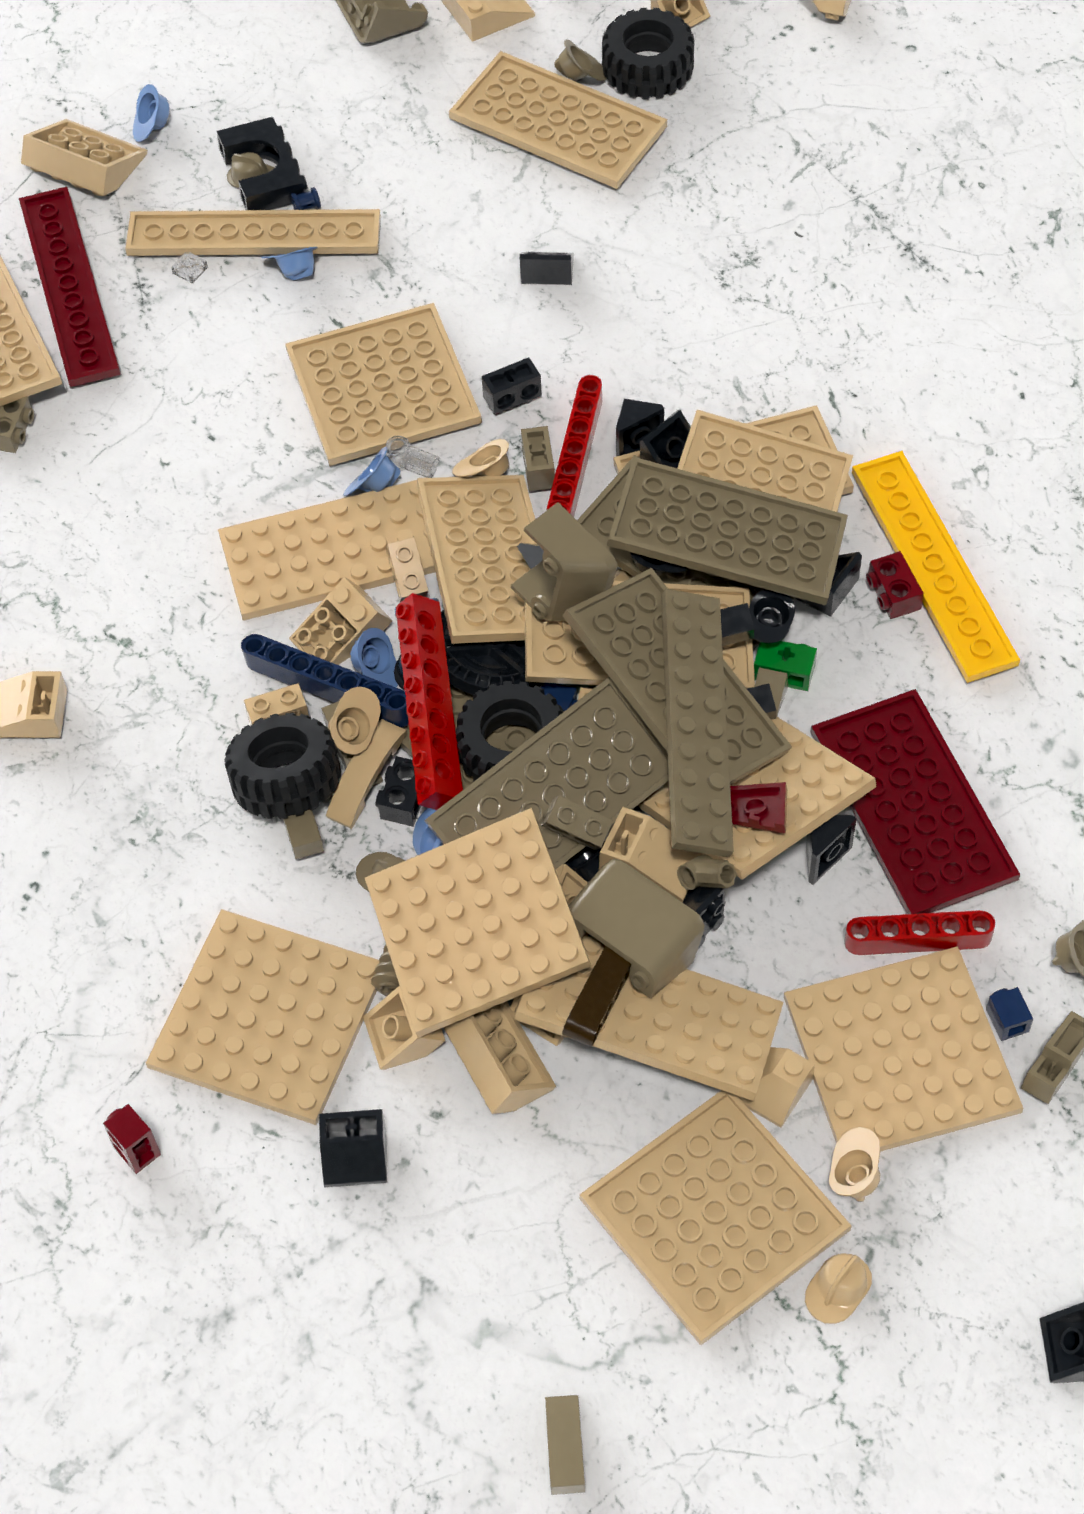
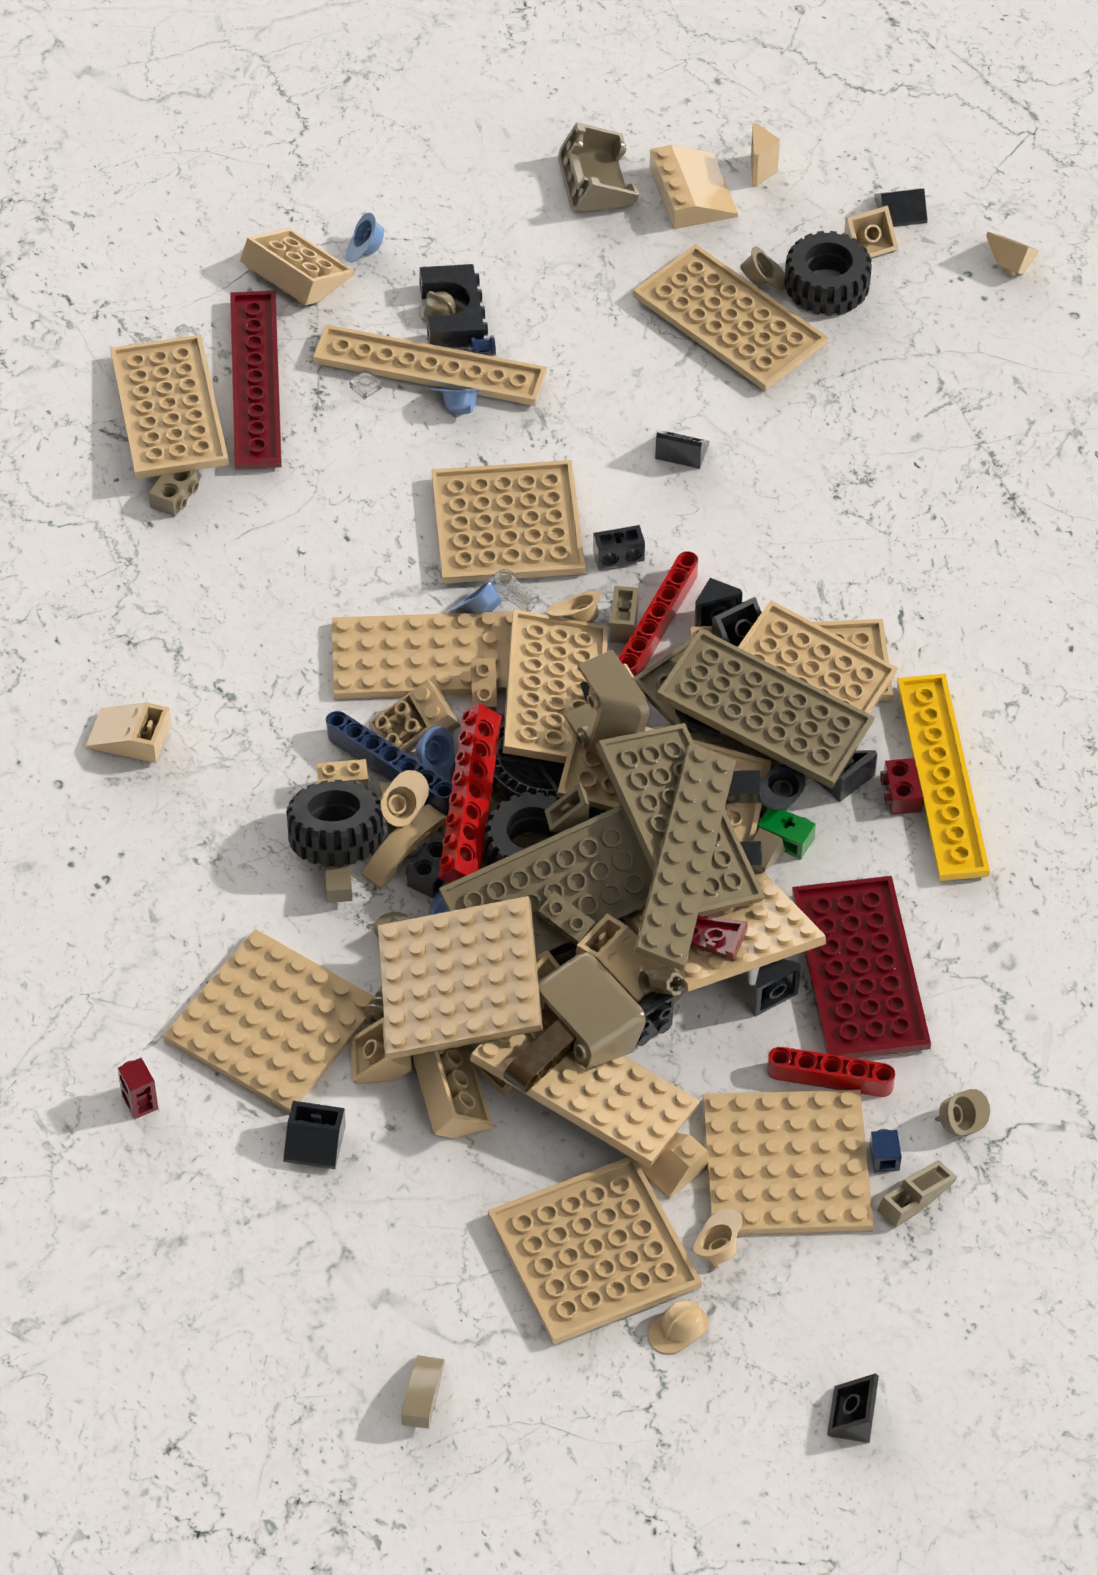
camera: 10 degrees right, 5 degrees down
none -> dark tan slope [545,783,589,832]

